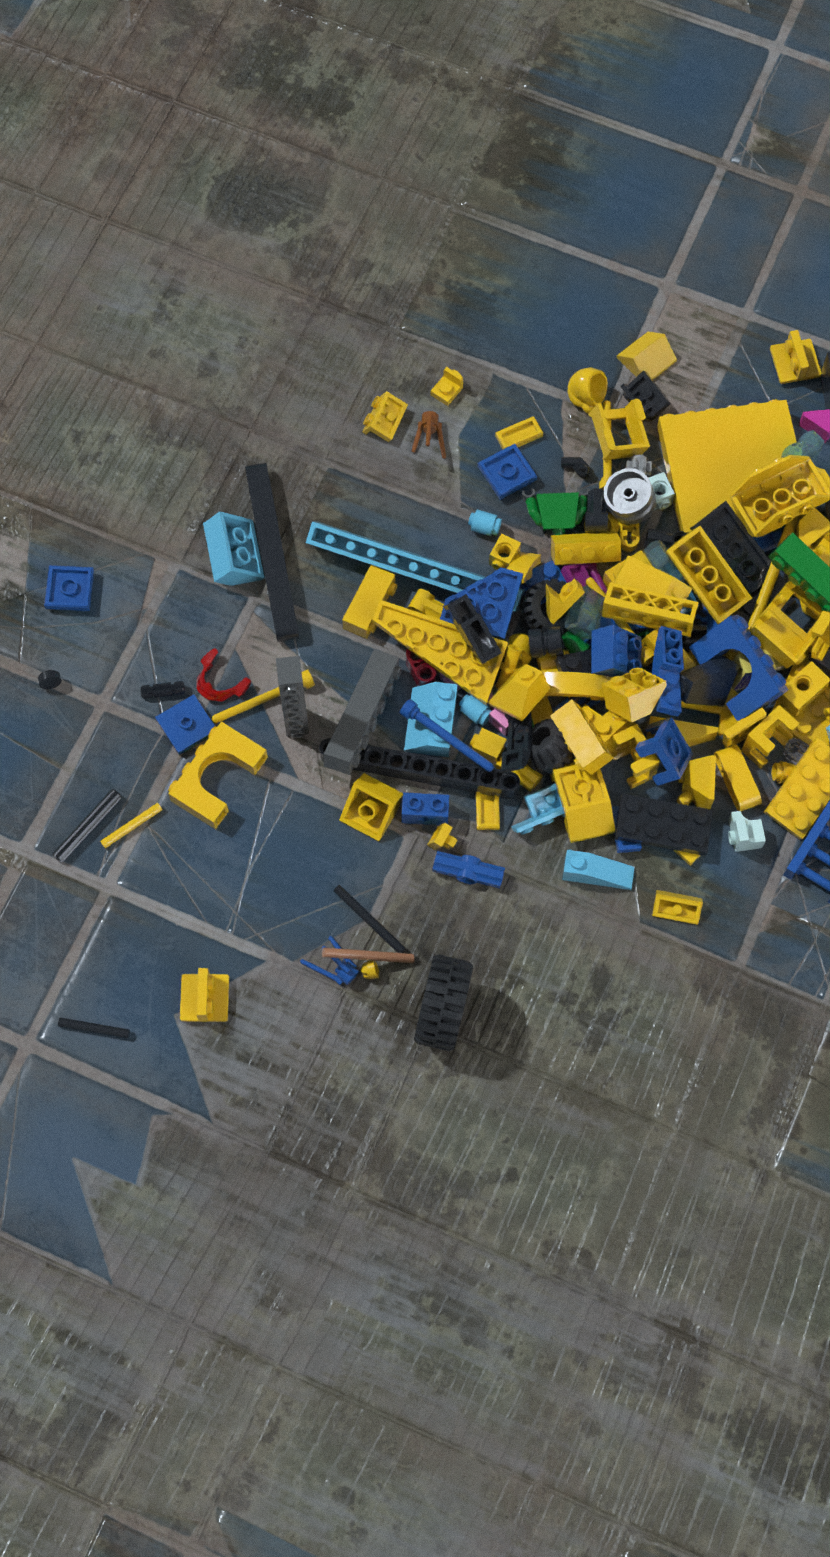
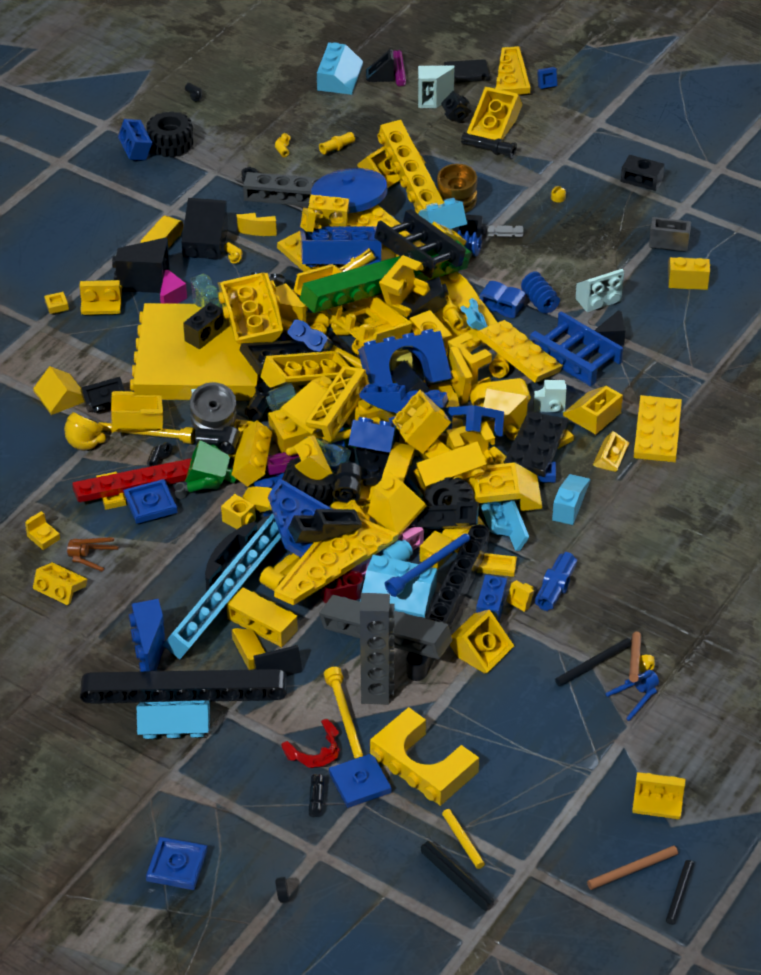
camera: 80 degrees left, 25 degrees down
black tyre [414,954,473,1051] -> none
medium azure brick [468,509,502,536] -> none
light grey gear [626,455,652,476] -> none
none -> yellow plate [44,292,69,314]
none -> red plate [72,458,191,503]
none -> blue slope [129,599,165,672]
none -> black brick [183,302,227,349]
none -> black slope [205,522,257,592]
none -> yellow slope [232,628,265,670]
none -> black slope [253,645,302,676]
none -> blue brick [287,320,334,352]
none -> yellow arm [489,446,507,465]
none -> yellow slope [563,386,623,435]
none -> nougat bar [587,845,678,890]
none -> yellow plate [633,395,682,463]

